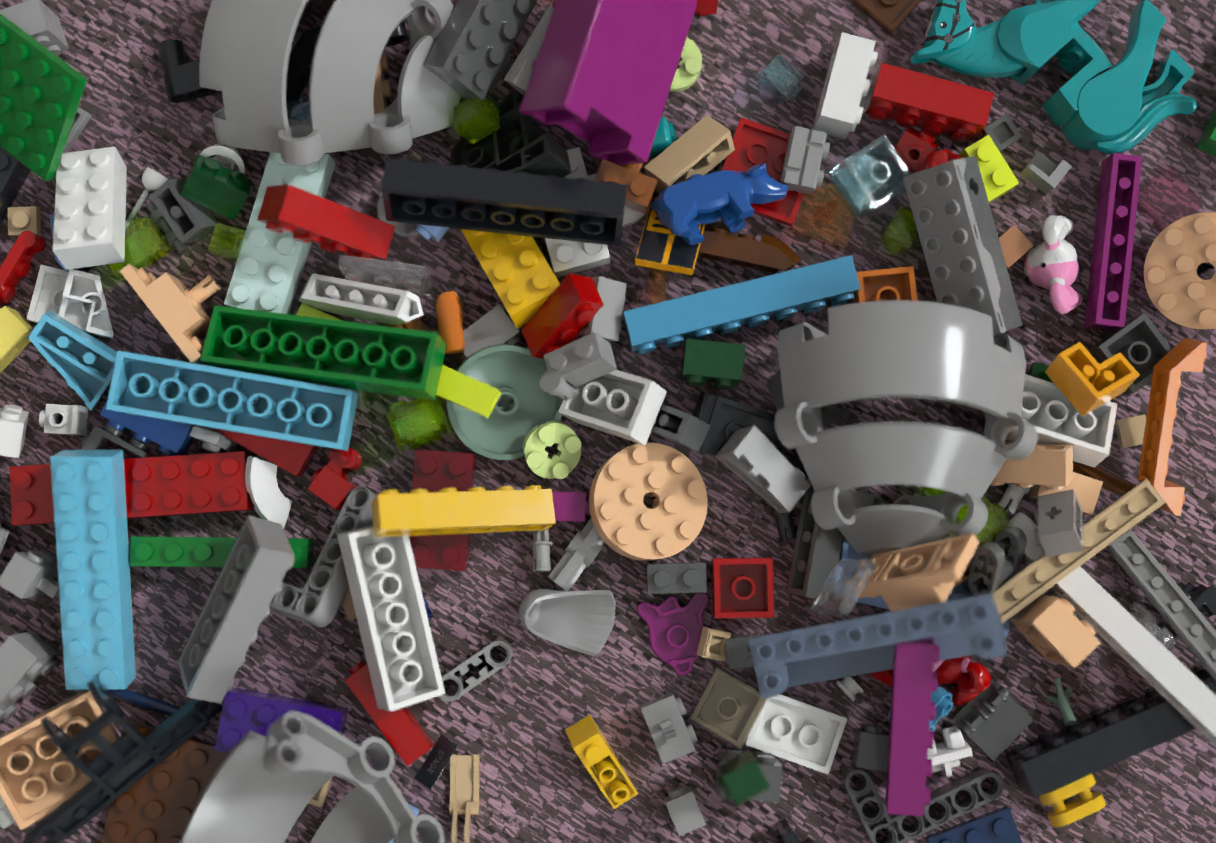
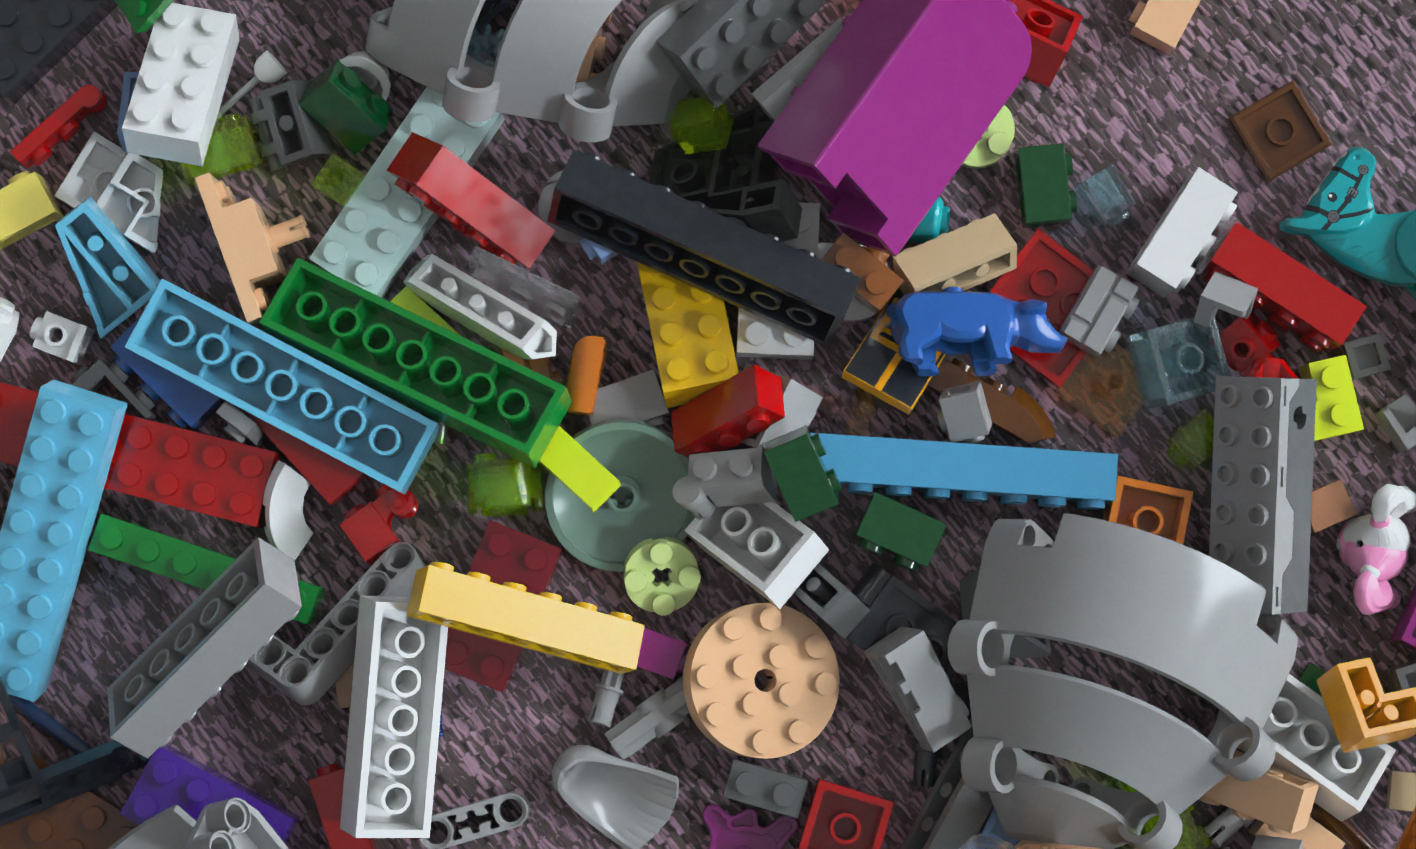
camera: 20 degrees right, 0 degrees up
tan plate [8,206,41,237] -> none
none -> dark green brick [764,425,842,522]
none -> light grey brick [937,381,992,444]
none -> dark green brick [1014,143,1077,228]
none -> light grey panel [1194,271,1258,328]

